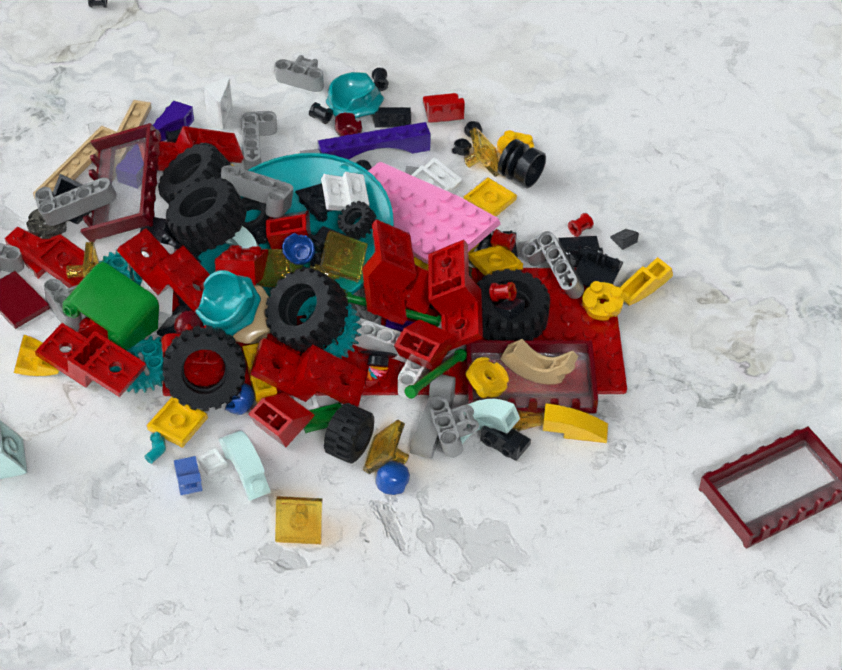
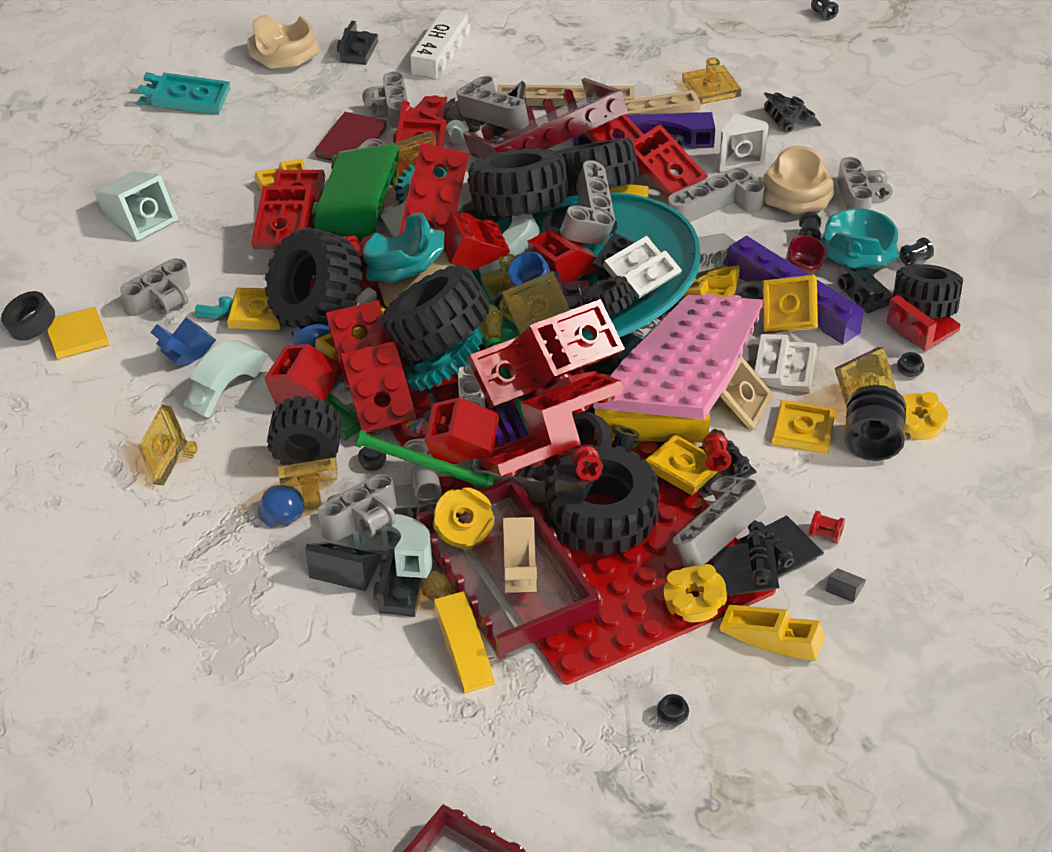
camera: 65 degrees right, 5 degrees down
none -> black tyre [1,291,55,341]
none -> yellow tile [47,307,109,359]
none -> light grey piece [120,258,190,316]
none -> black slope [305,542,382,592]
none -> black plate [358,447,387,471]
none -> light aqua plate [445,120,469,144]
none -> black plate [657,694,689,726]
none -> clear yellow tile [682,58,742,105]
none -> tan piece [760,145,836,214]
none -> yellow plate [763,275,818,334]
none -> black hinge [764,92,821,132]
none -> black tyre [893,264,963,318]

